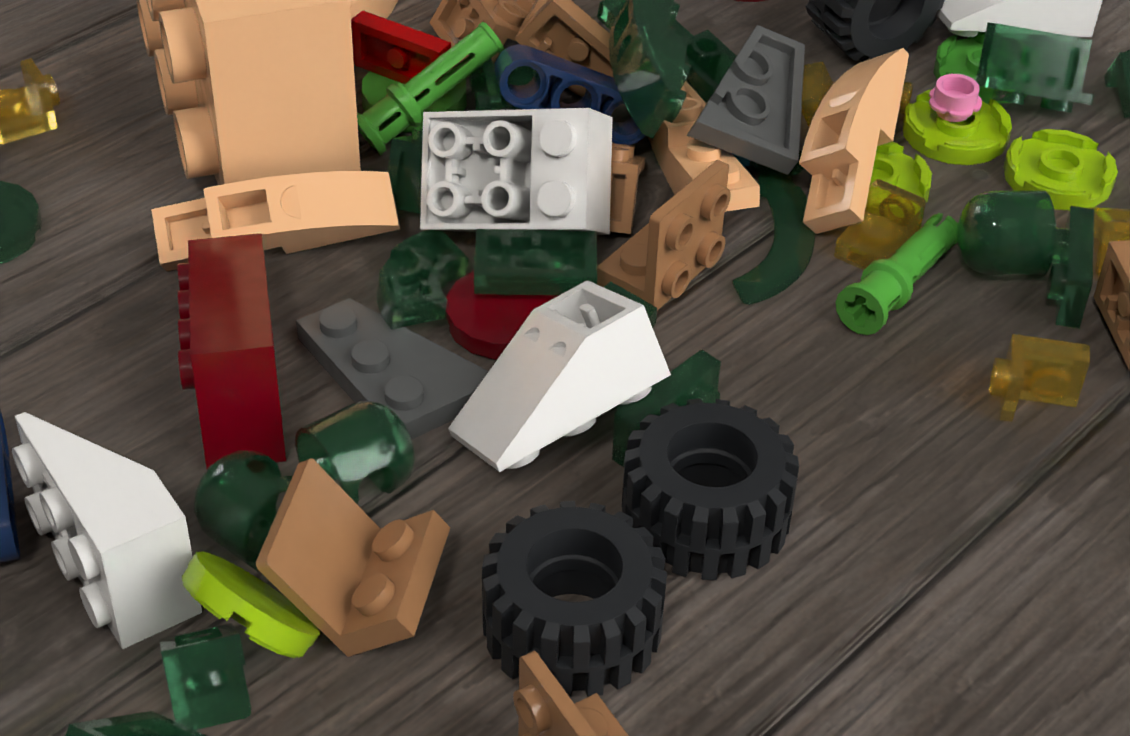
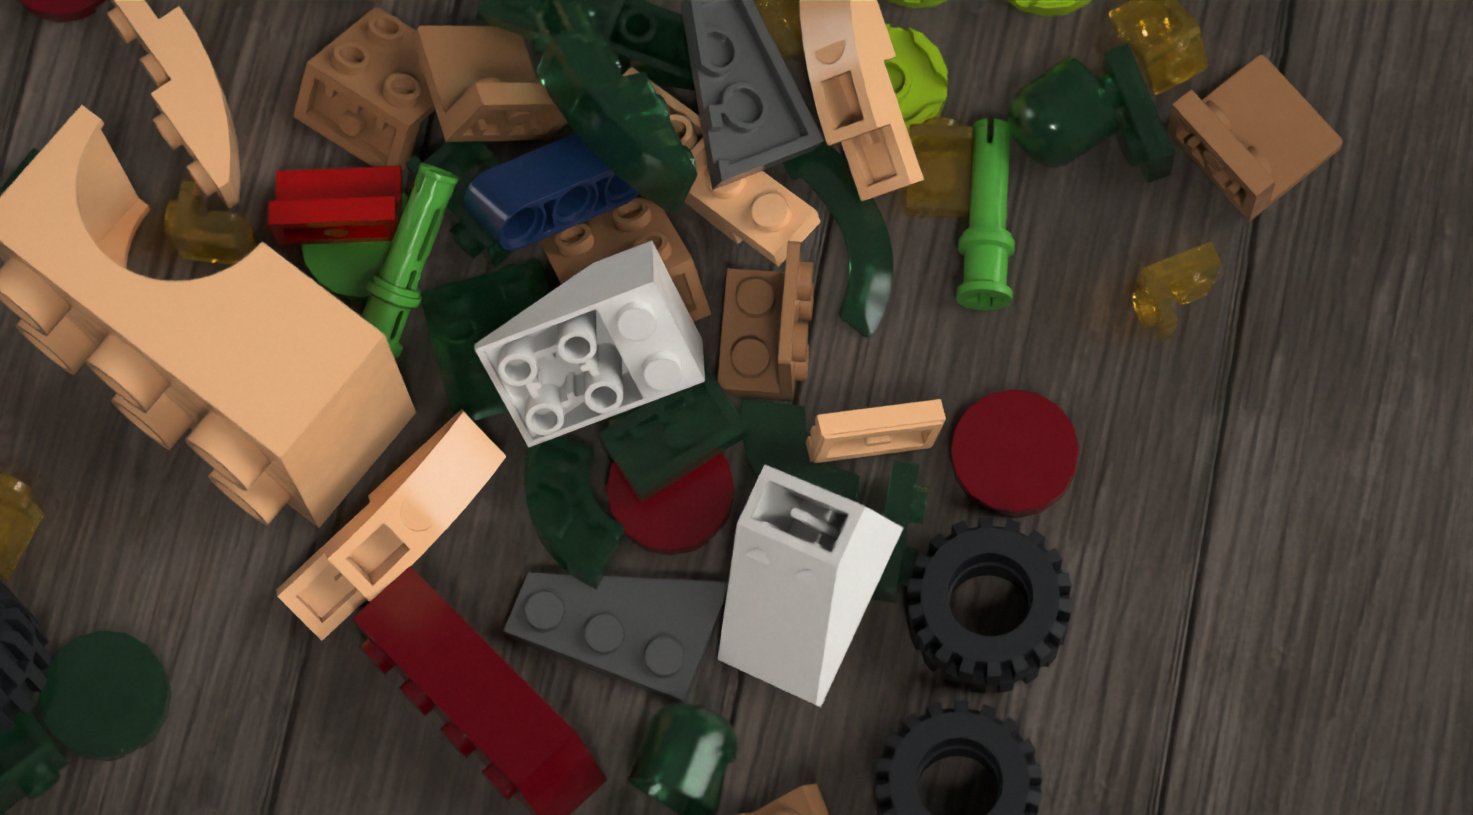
camera: 25 degrees left, 30 degrees up
none -> light nougat tile [806,399,946,463]
none -> dark red tile [950,389,1079,518]

